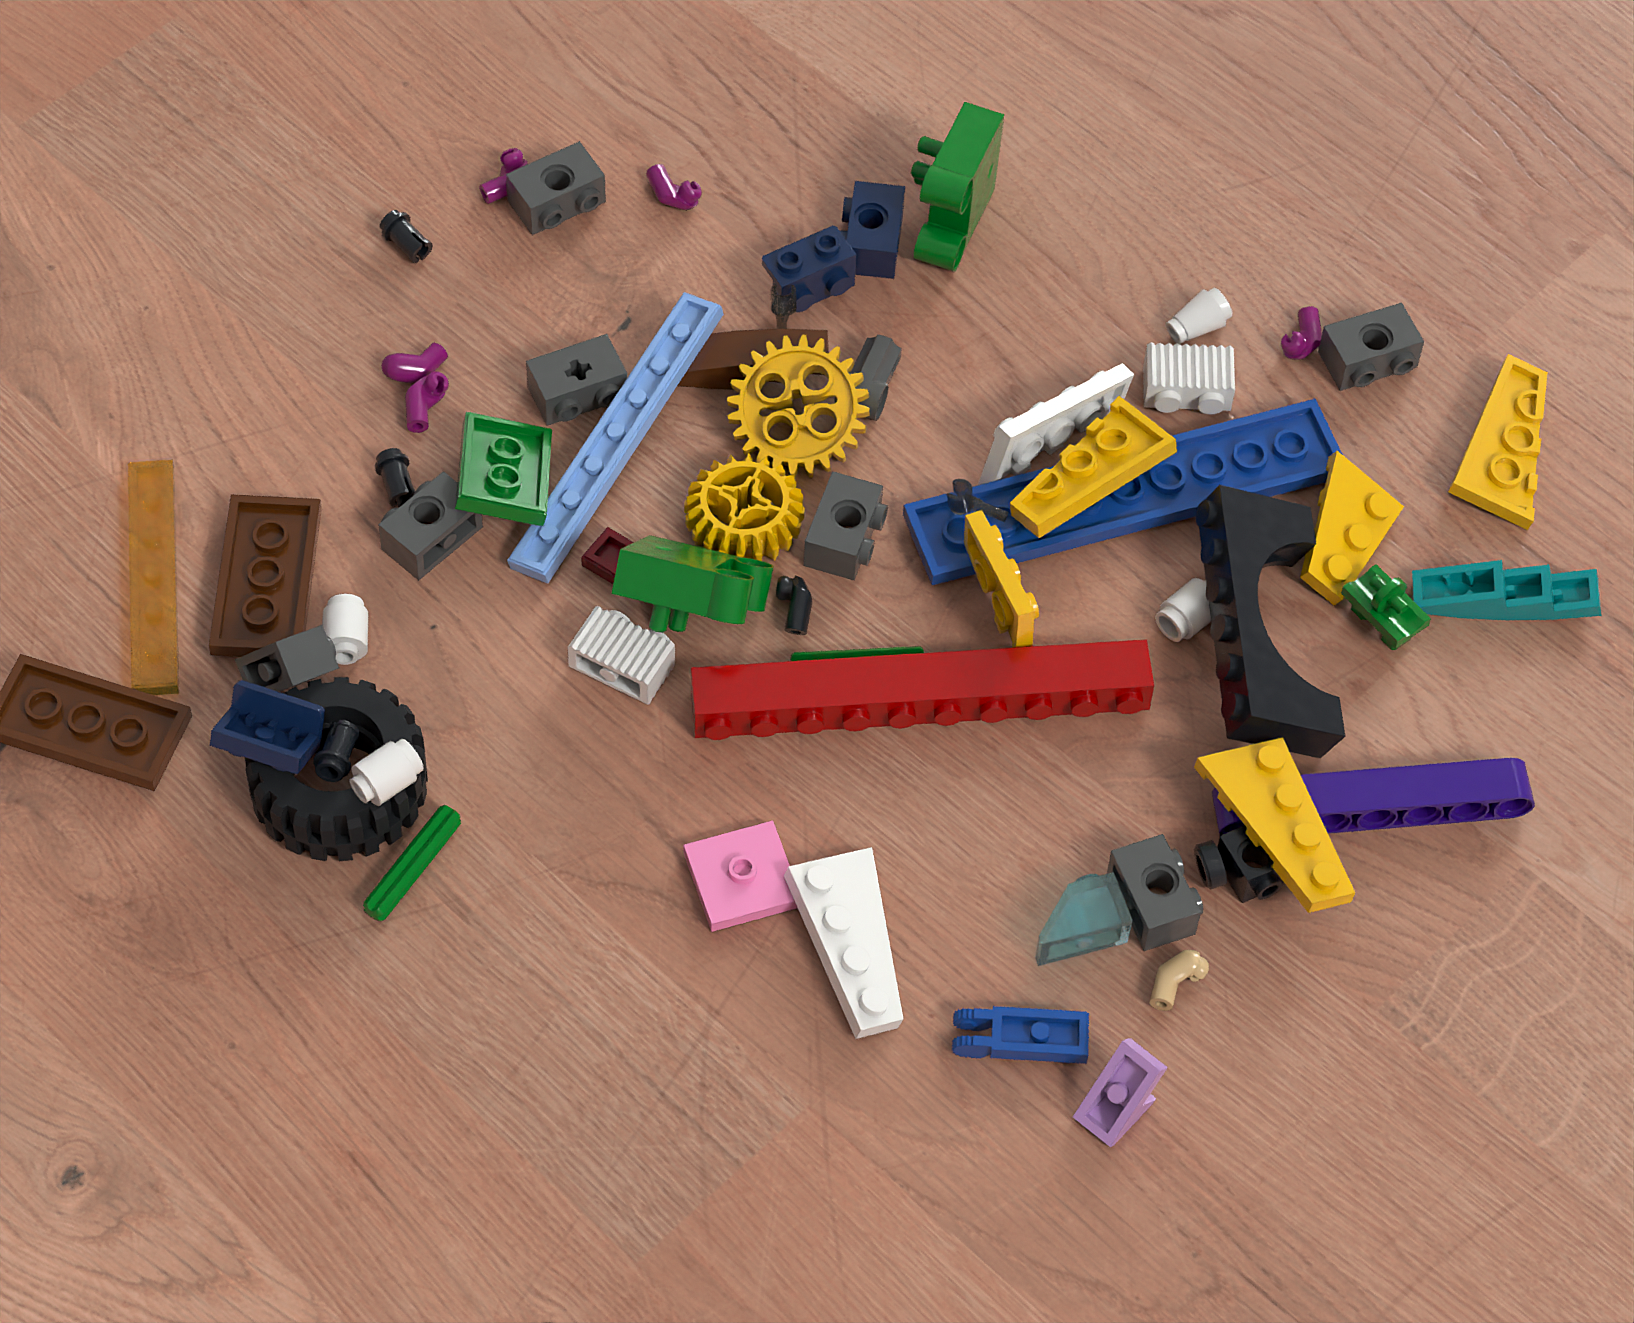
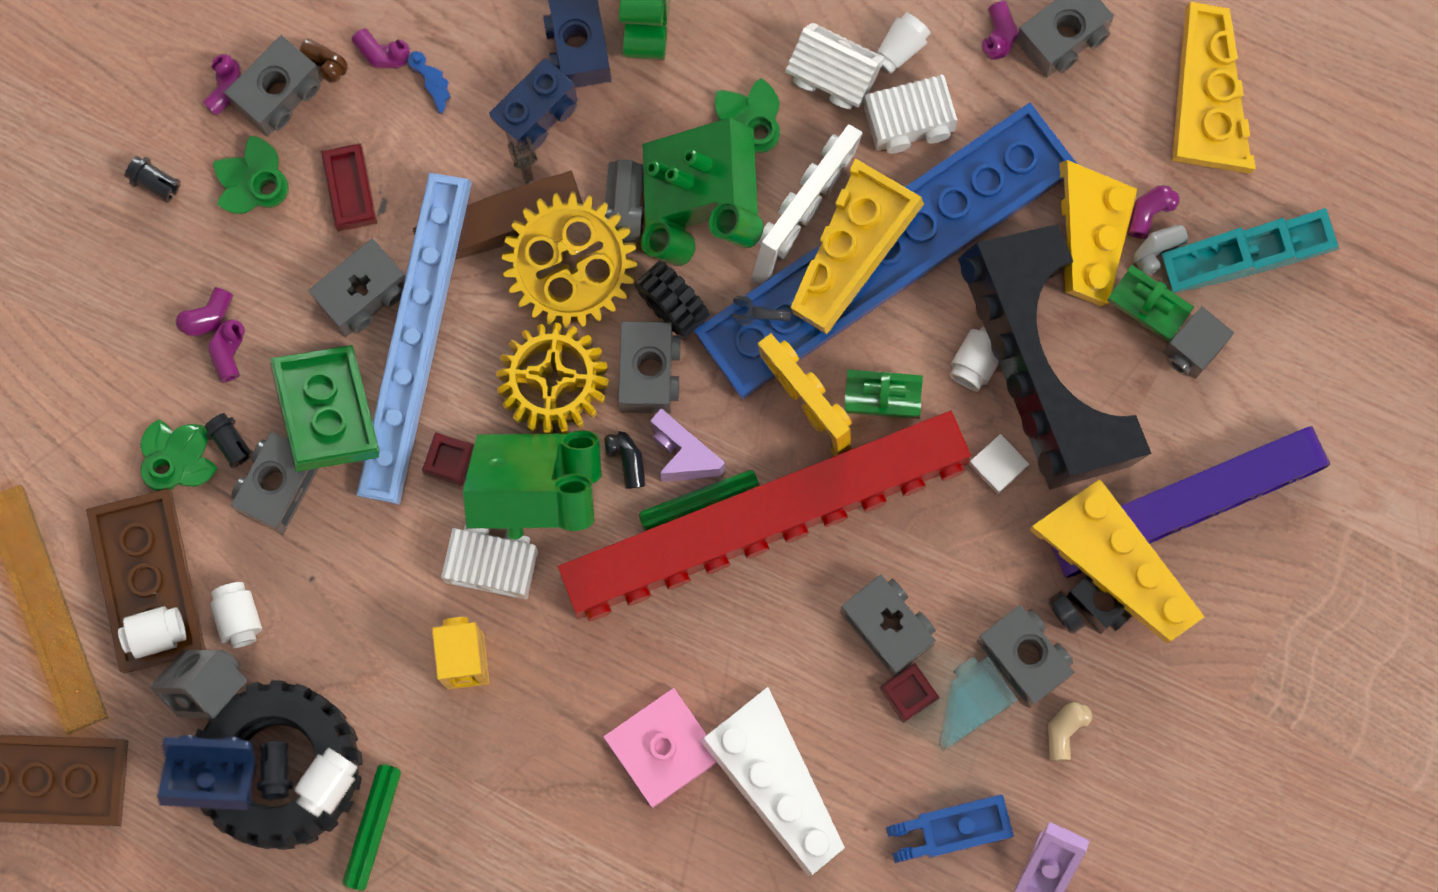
camera: 10 degrees left, 20 degrees up
none -> white brick [118,606,186,659]
none -> green plate [140,420,217,491]
none -> green plate [213,136,289,214]
none -> reddish brown arm [300,38,348,83]
none -> dark red tile [321,143,378,232]
none -> blue piece [408,51,451,114]
none -> yellow brick [432,617,490,690]
none -> black tyre [634,261,710,338]
none -> green piece [641,117,764,266]
none -> lavender slope [650,409,726,482]
none -> green plate [715,78,780,153]
none -> white brick [785,23,885,109]
none -> dark grey brick [840,574,936,677]
none -> green hips [844,370,923,419]
none -> dark red tile [880,663,940,723]
none -> white tile [969,434,1029,495]
none -> magenta arm [1128,185,1180,239]
none -> light grey arm [1133,224,1188,275]
none -> dark grey brick [1164,306,1234,379]

